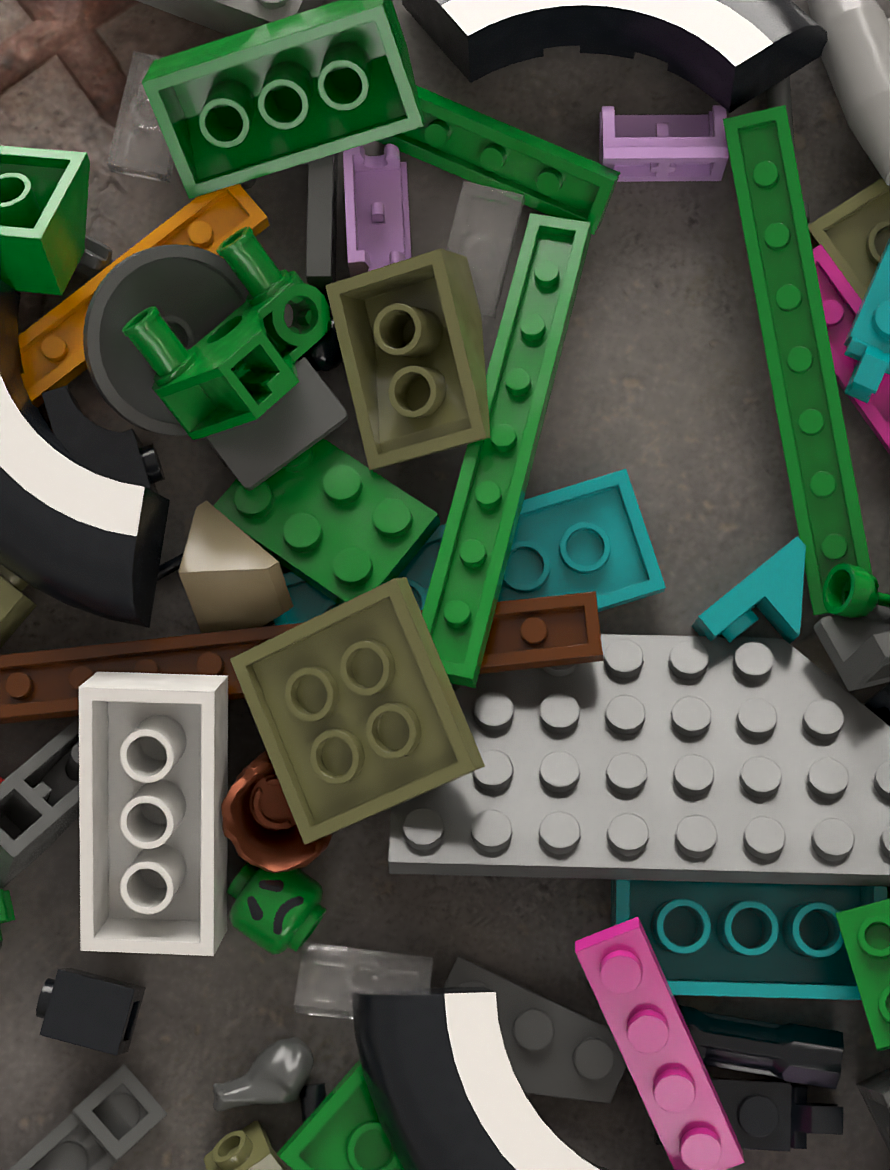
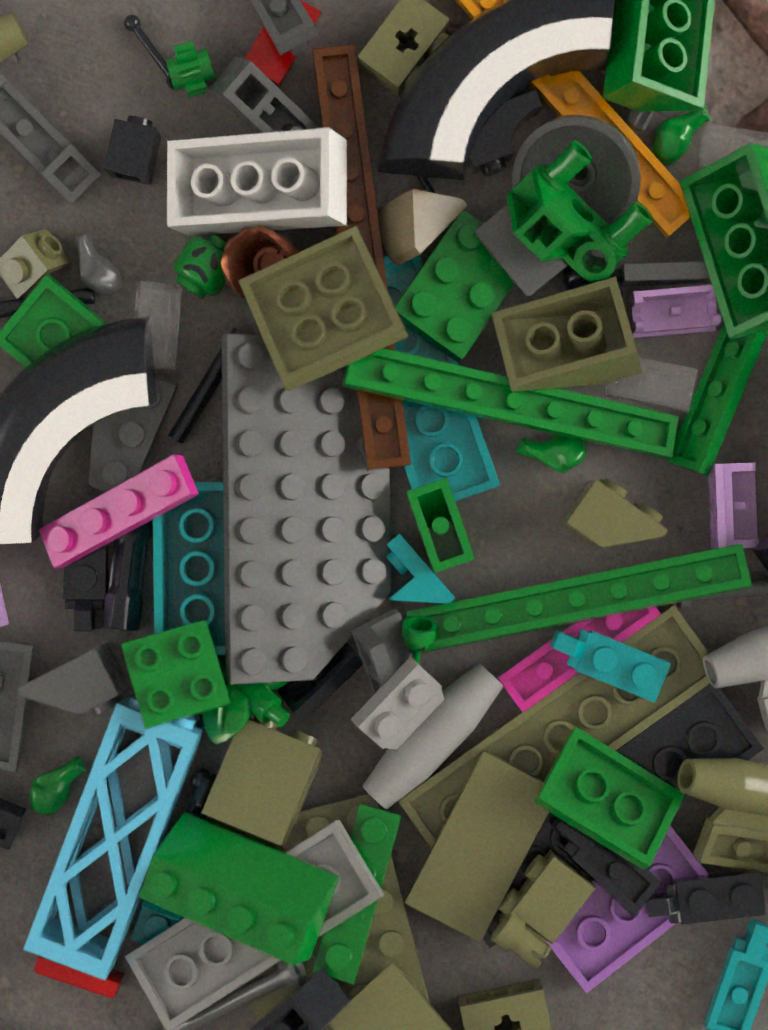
camera: 80 degrees right, 10 degrees up
none -> black bar [168,328,246,444]
none -> green slope [406,478,475,573]
none -> green animal [516,435,587,473]
none -> olive slope [558,478,668,548]
none -> green animal [654,104,711,166]

